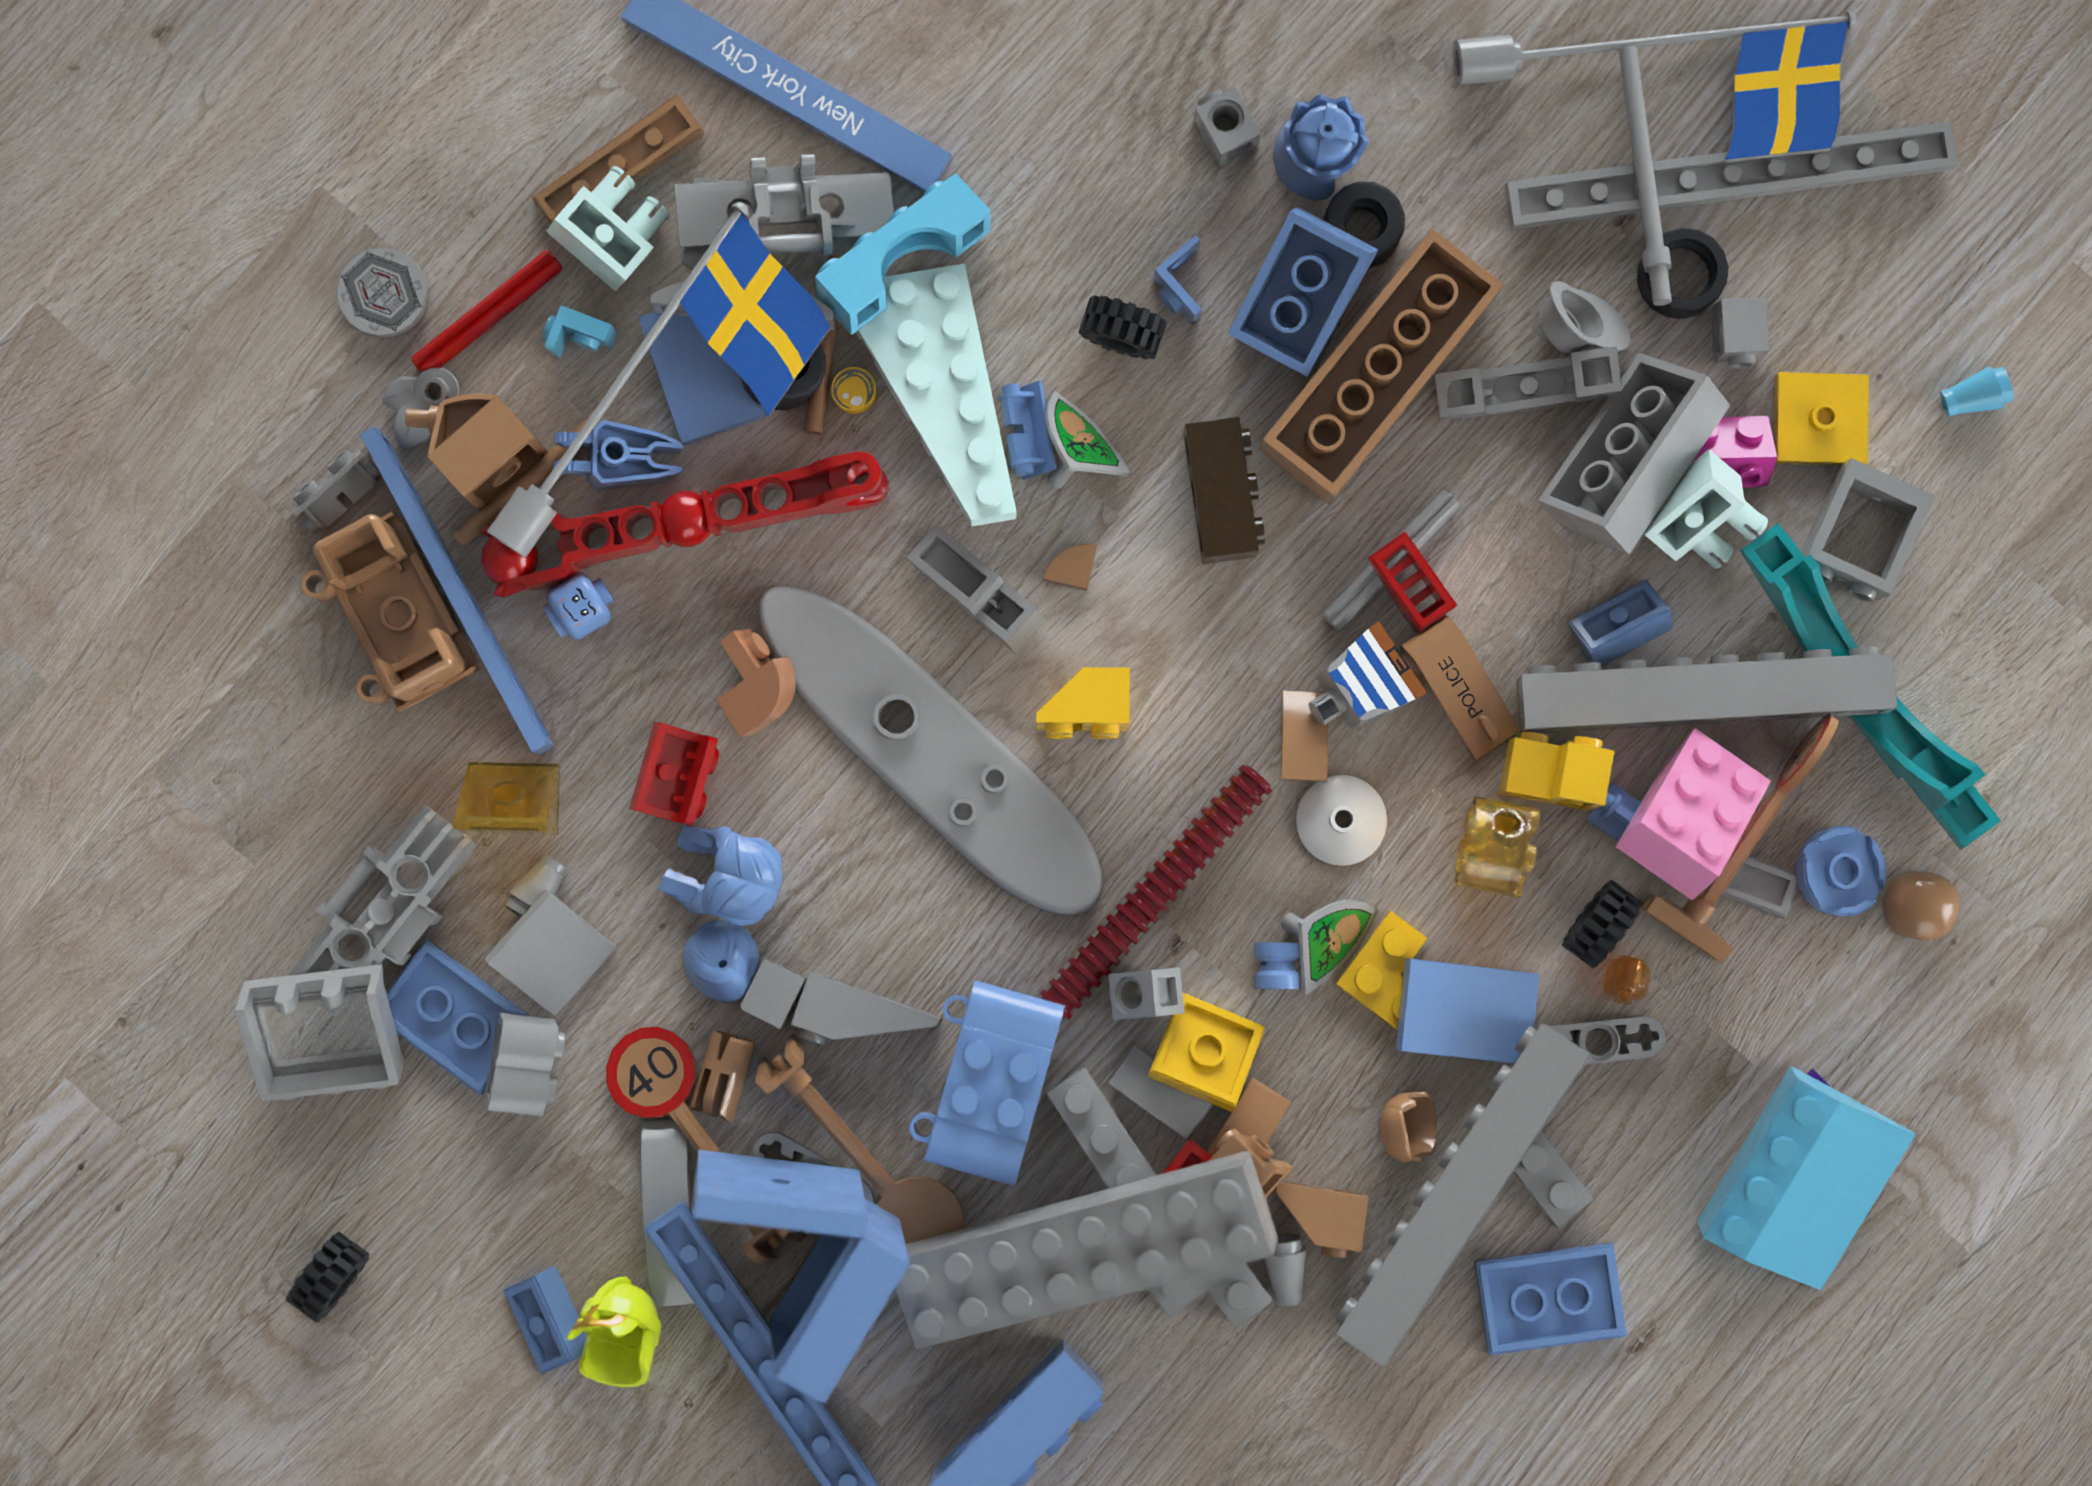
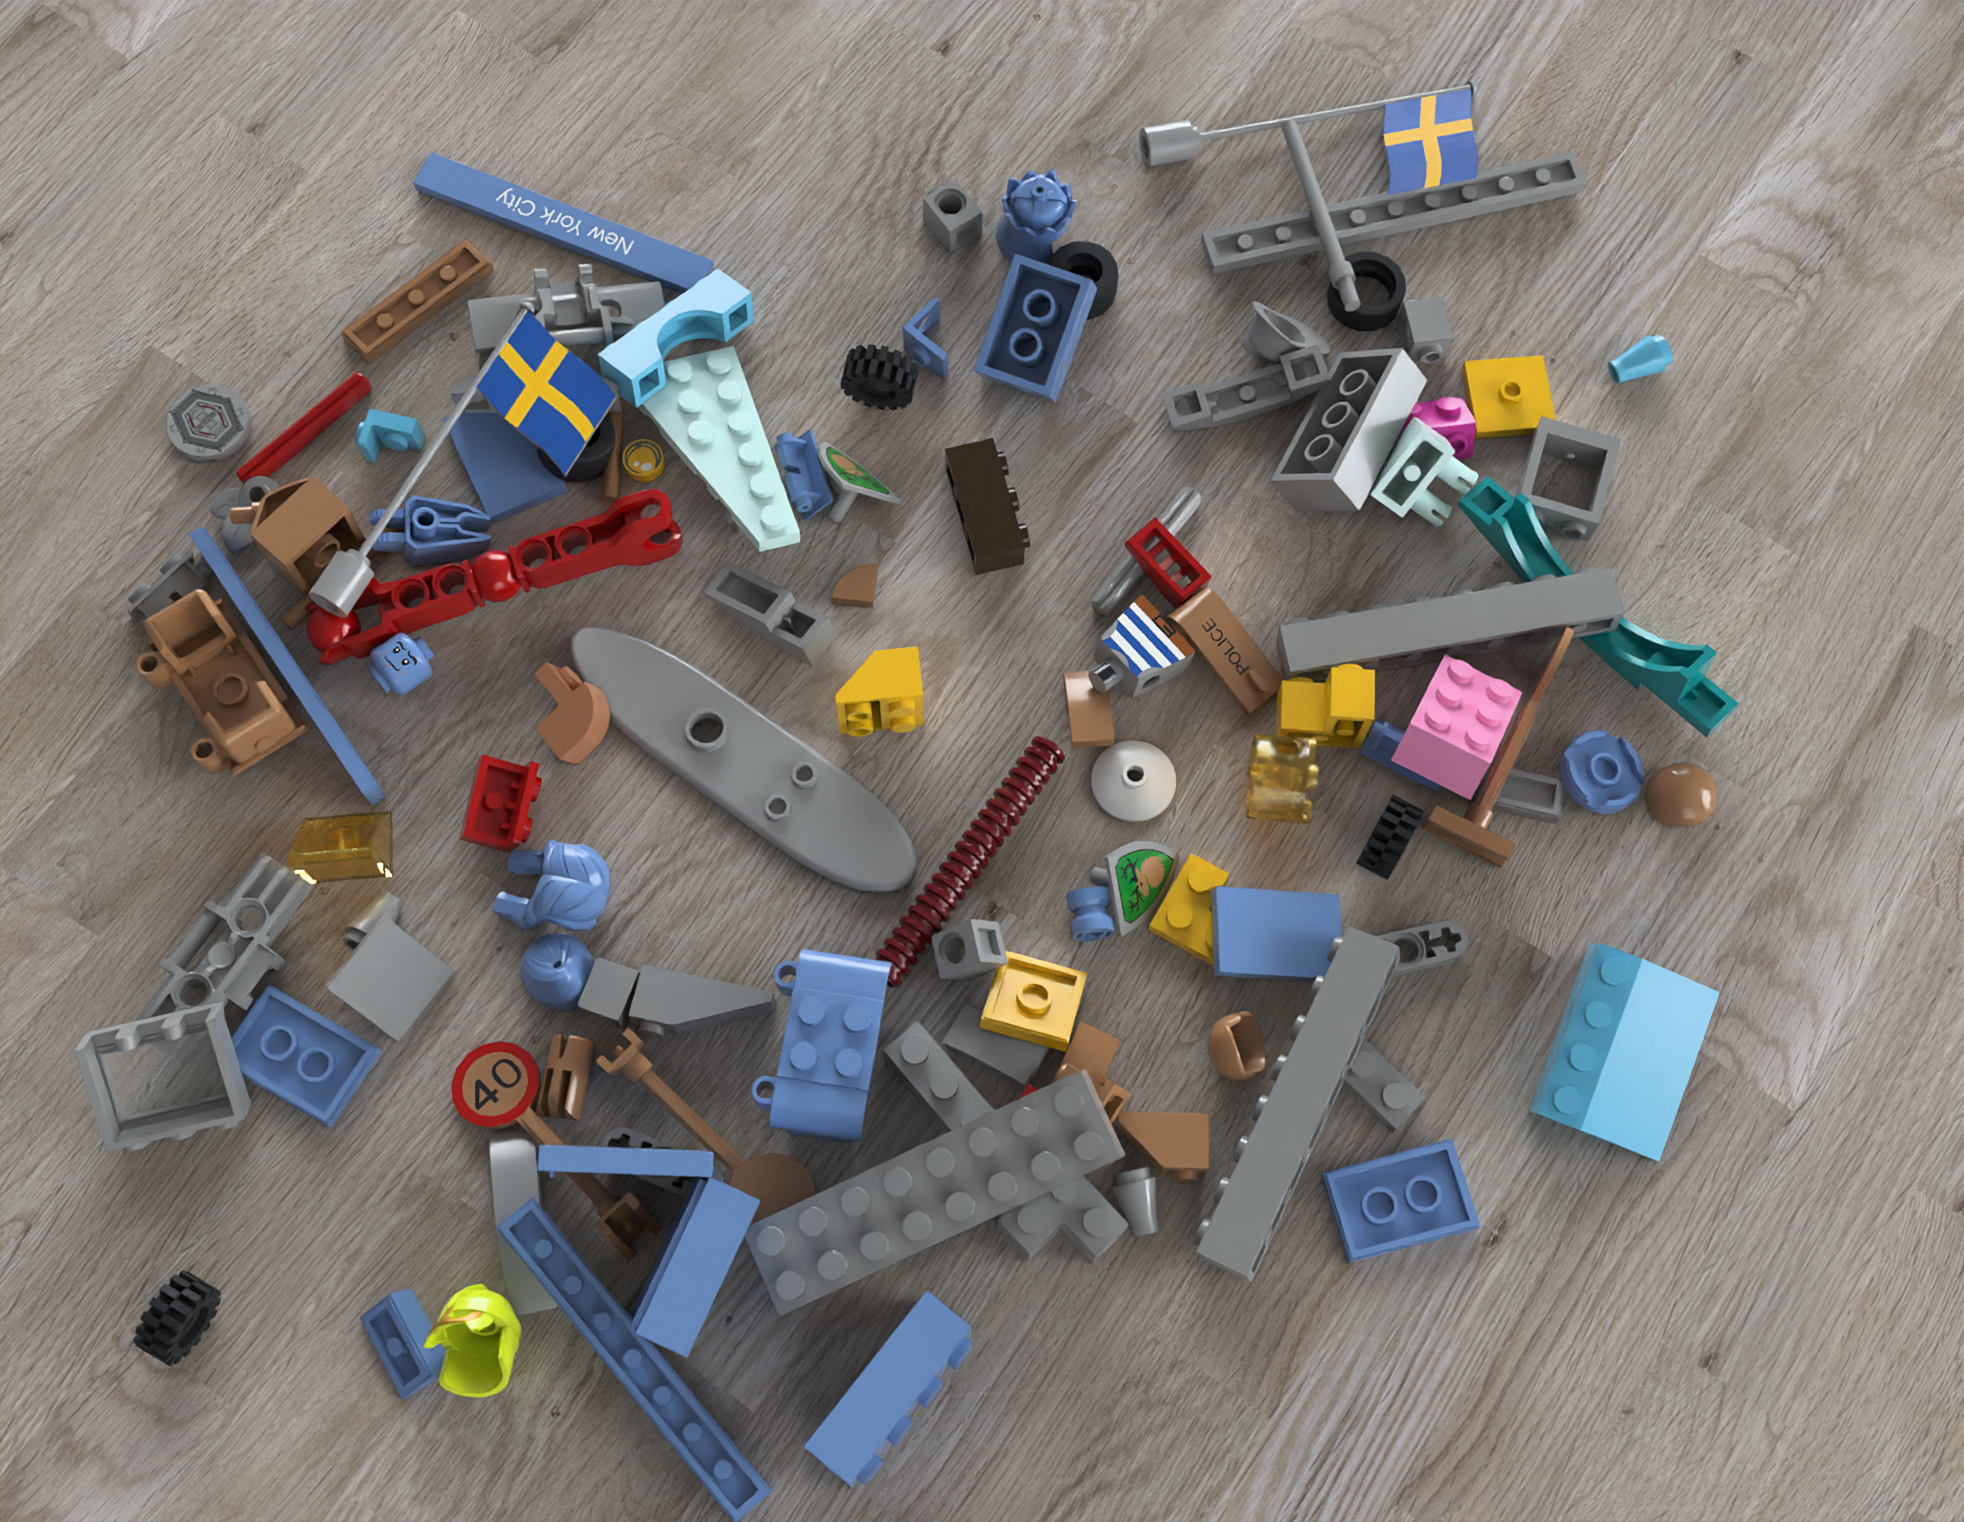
camera: 10 degrees left, 15 degrees down
light grey brick [484,1013,565,1116] -> none
light aqua brick [546,166,670,292] -> none
medium nougat brick [1259,229,1504,505] -> none
medium blue slope [1568,579,1672,667] -> none
clear orange piece [1603,956,1651,1005] -> none

